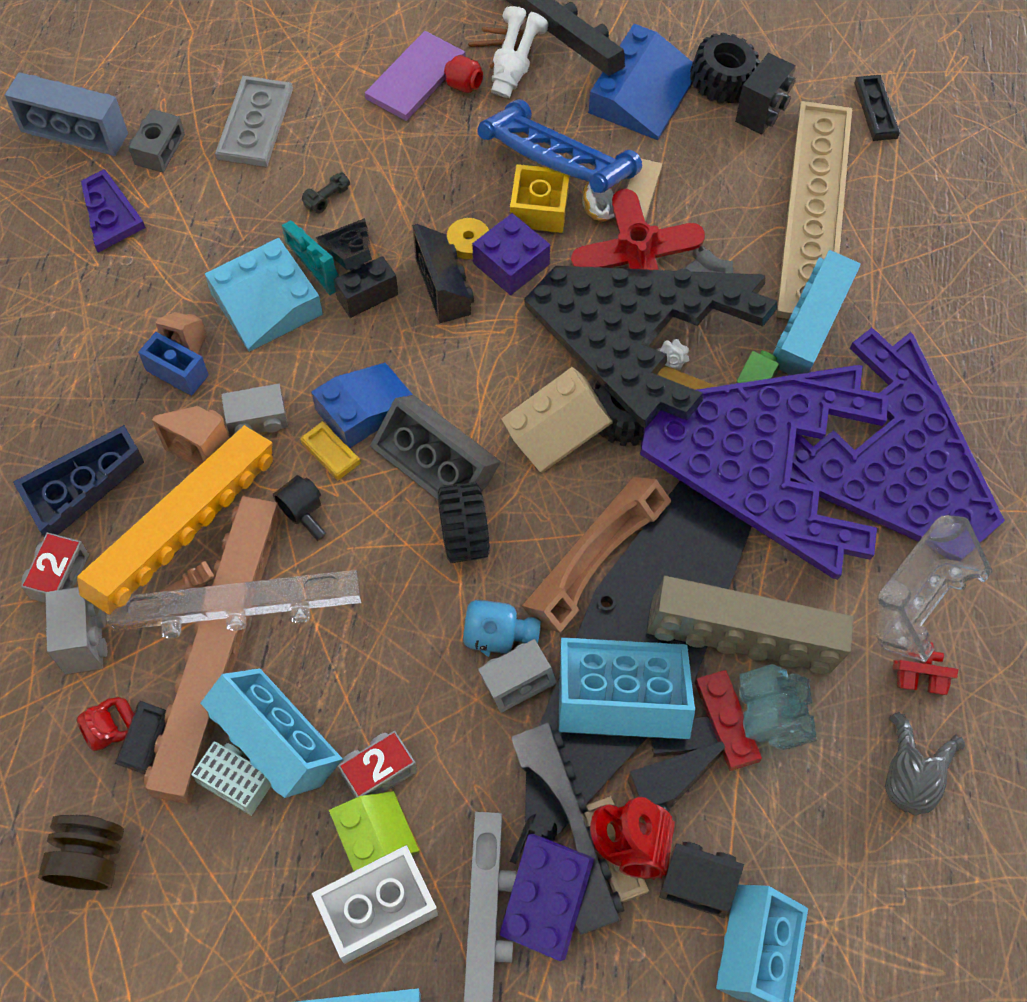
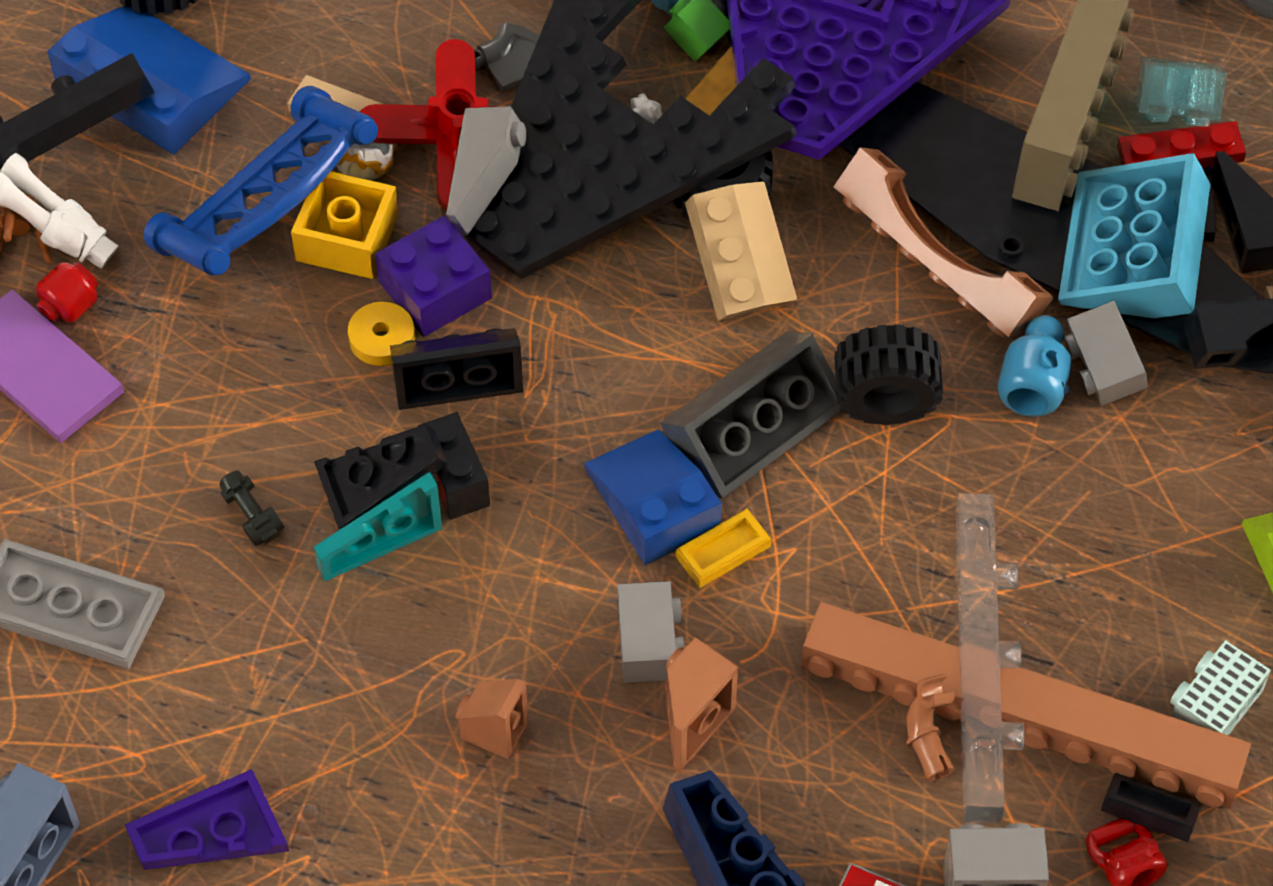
camera: 80 degrees left, 5 degrees down
light orange brick [77,425,273,615] -> none
dark grey brick [129,109,185,173] -> none
blue brick [138,332,209,396] -> none
medium azure brick [200,668,343,798] -> none
medium azure slope [204,238,323,352] -> none
black piece [273,475,326,541] -> none
brick [338,731,417,798] -> none
none -> light grey slope [446,106,526,235]

